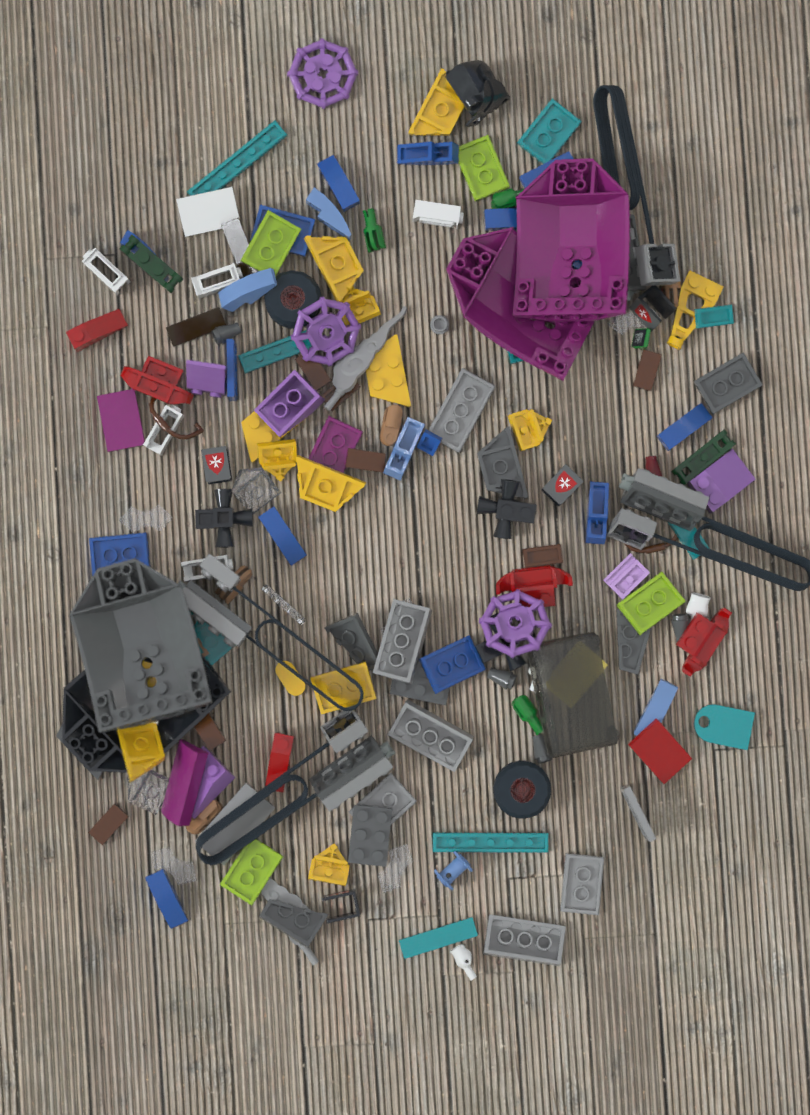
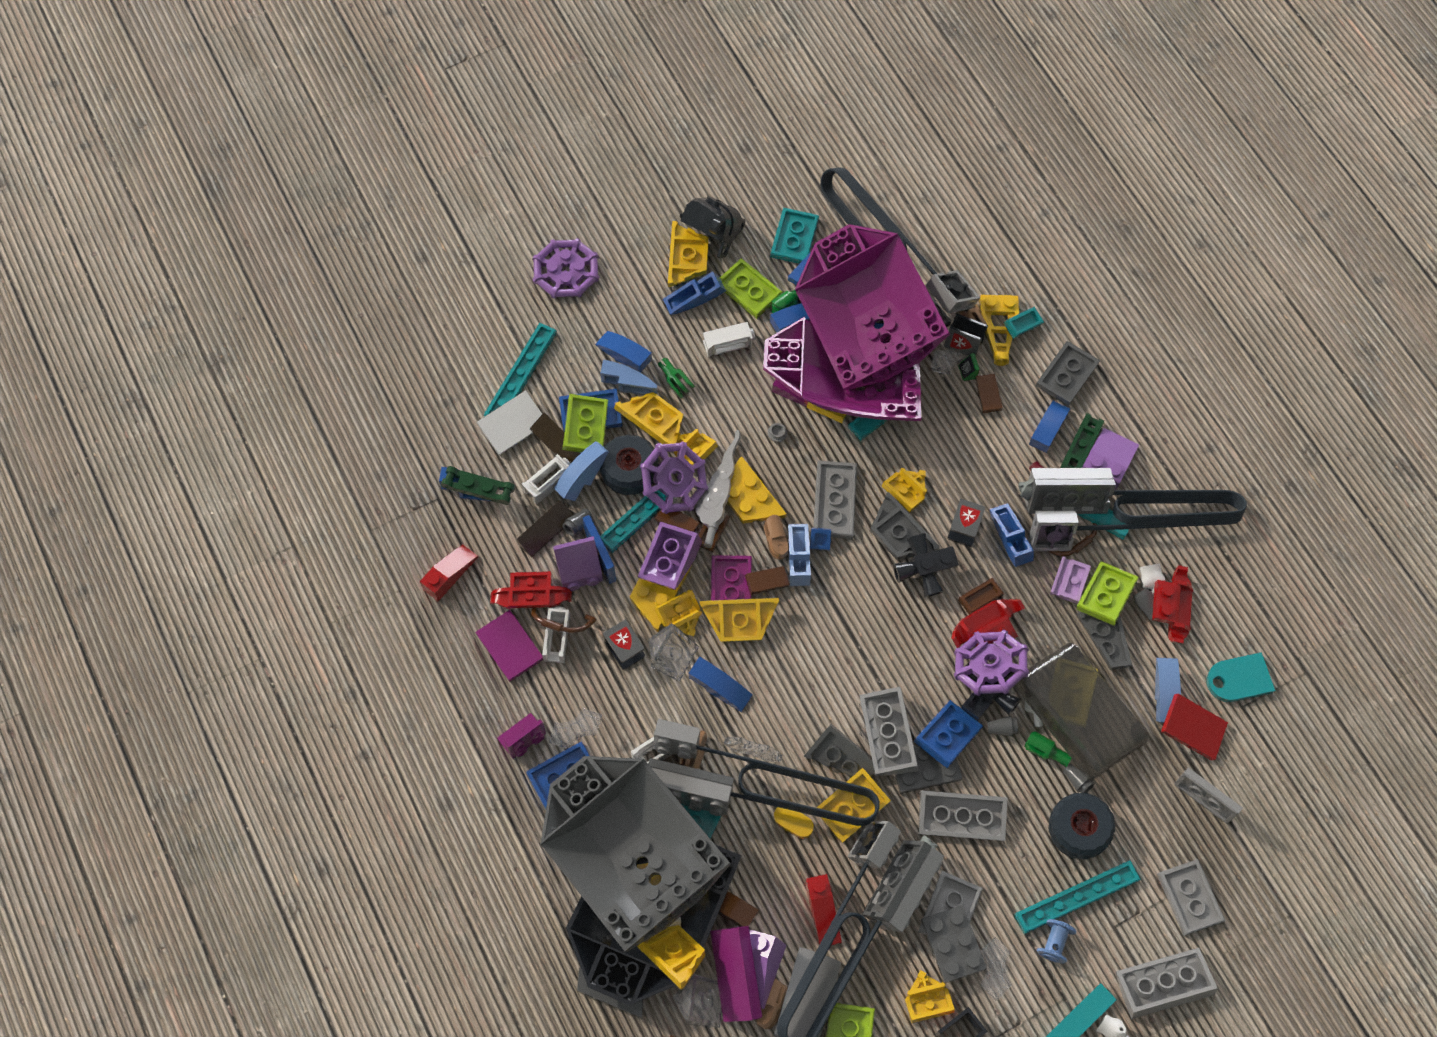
camera: 20 degrees left, 20 degrees down
white window [82,248,130,296] -> none
black brick [195,489,254,548] -> none
none -> magenta bracket [497,713,546,759]

